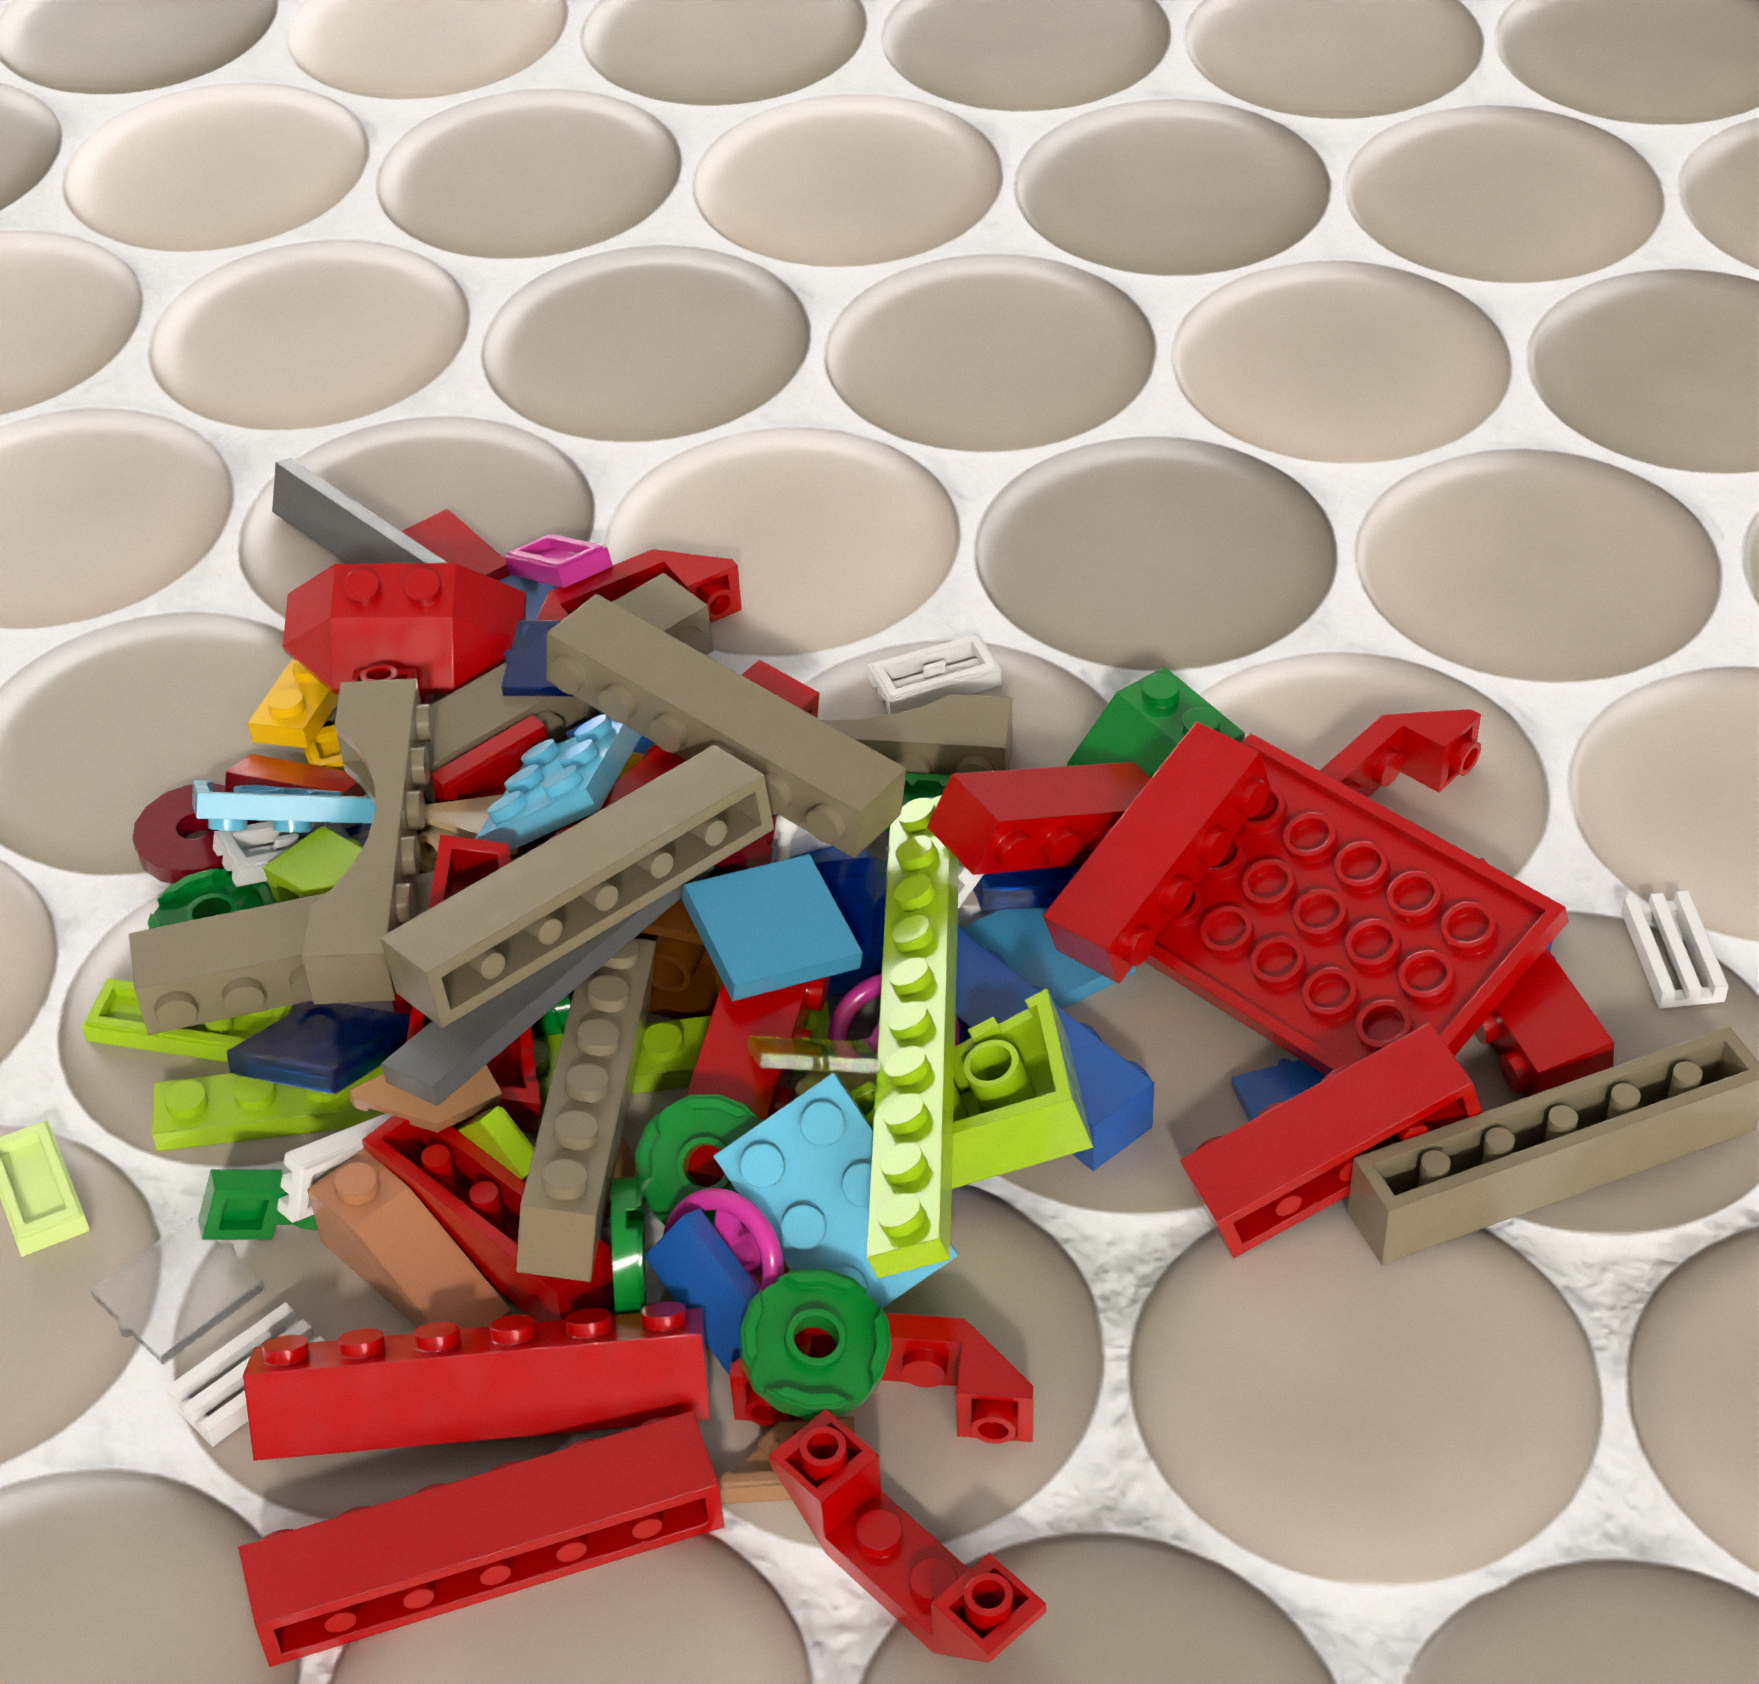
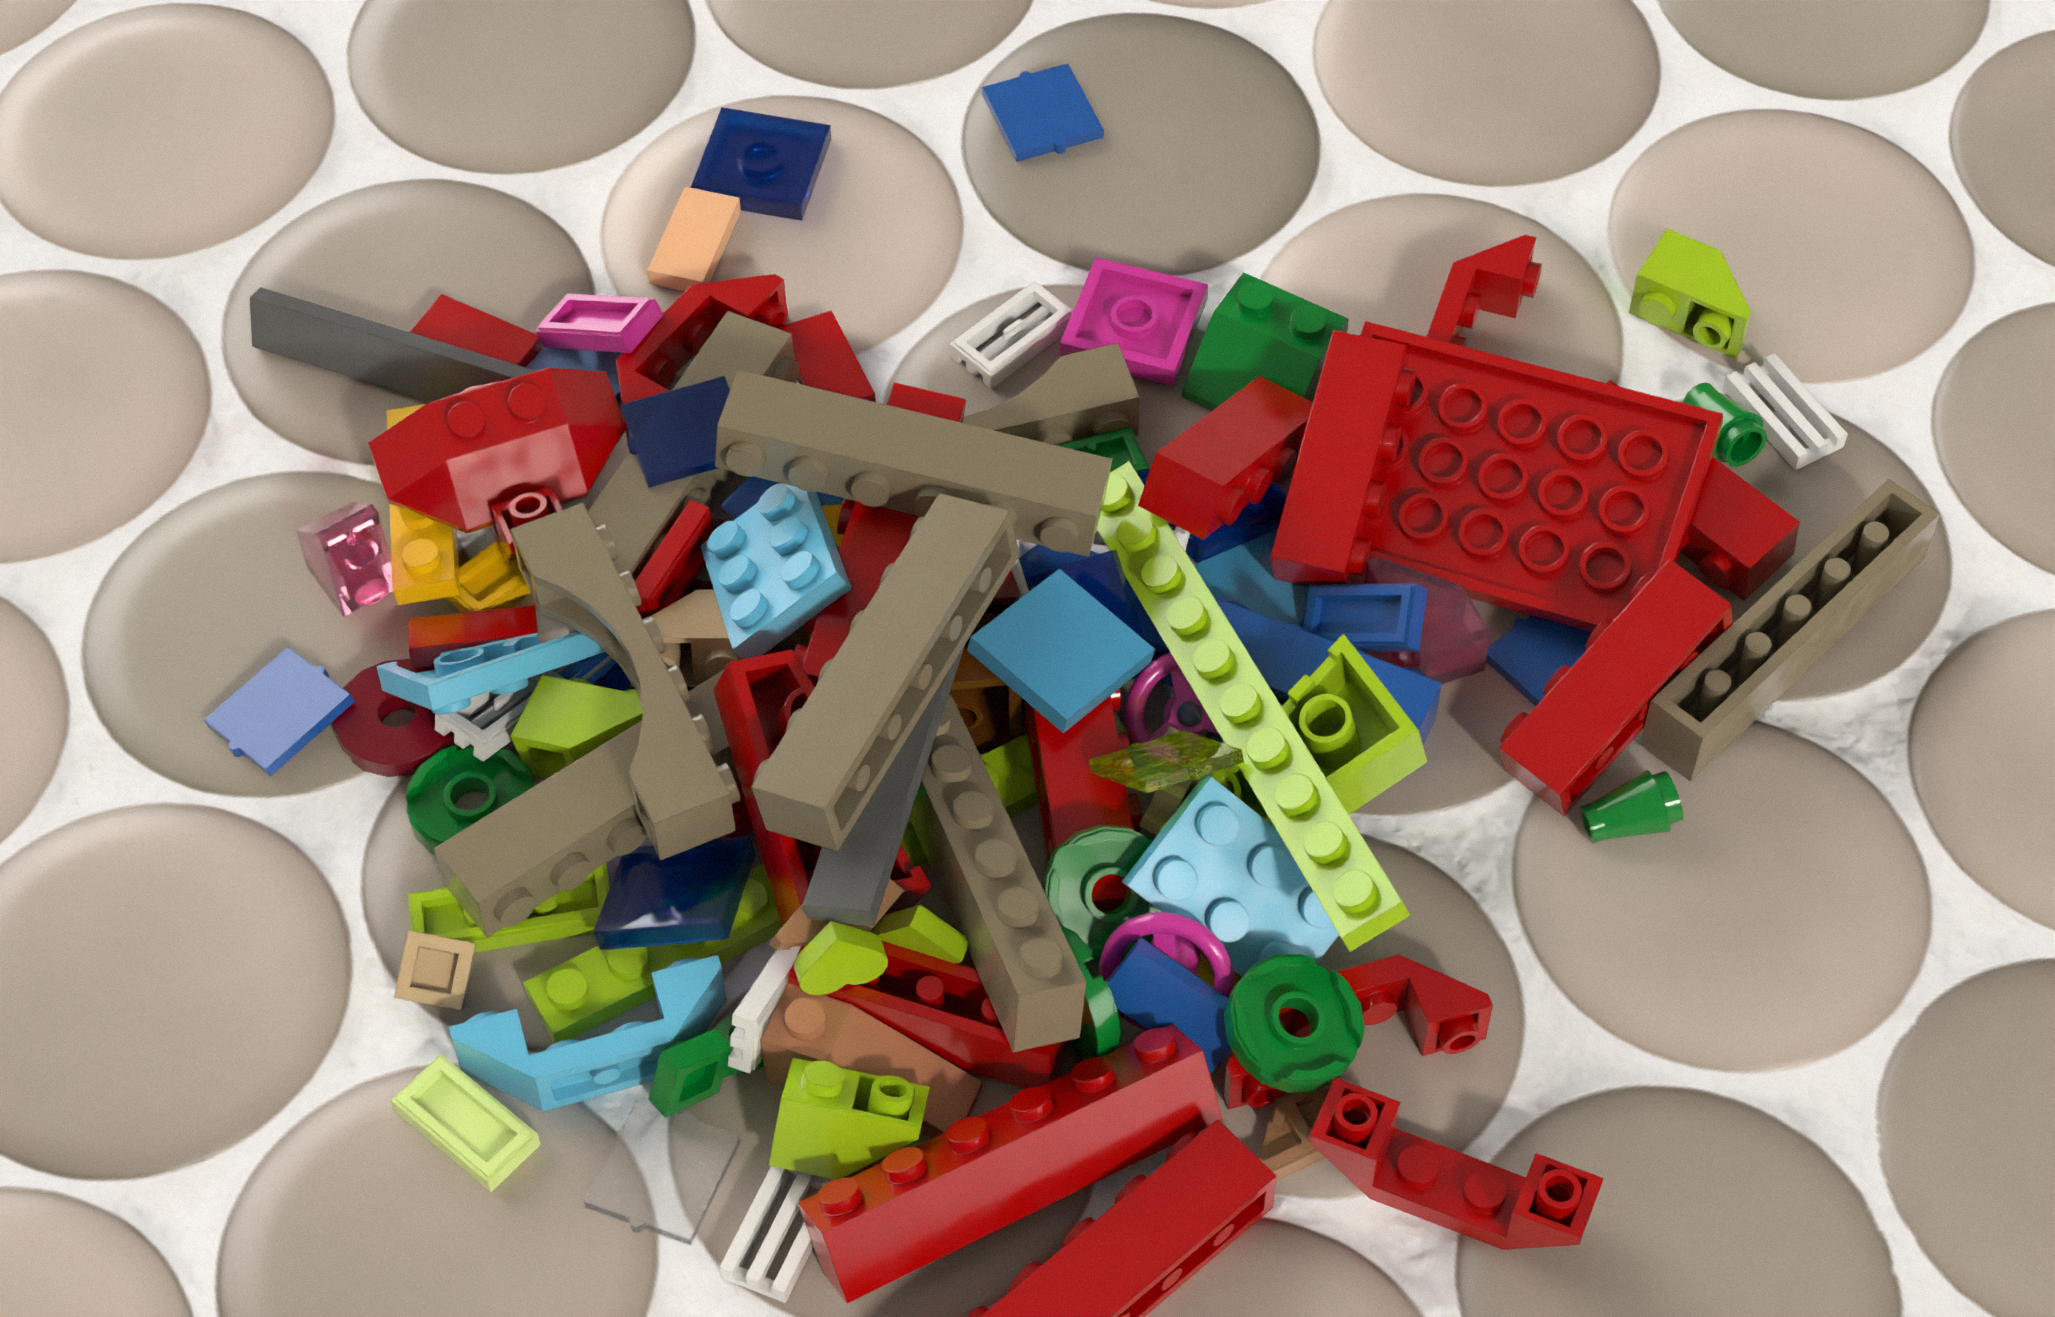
camera: 25 degrees left, 10 degrees up
none -> piece [204,647,355,776]
none -> clear pink slope [296,502,393,617]
none -> tan plate [394,930,477,1011]
none -> medium azure slope [449,955,726,1111]
none -> light nougat tile [647,187,741,291]
none -> clear blue tile [690,107,832,221]
none -> lime slope [769,1057,930,1180]
none -> red tile [777,310,876,402]
none -> lime tile [794,921,888,995]
none -> blue piece [982,63,1104,162]
none -> dark pink plate [1060,257,1208,386]
none -> blue tile [1303,584,1428,652]
none -> clear pink slope [1364,557,1491,685]
none -> green cone [1579,770,1683,844]
none -> lime slope [1629,228,1751,359]
none -> green cone [1683,383,1767,467]

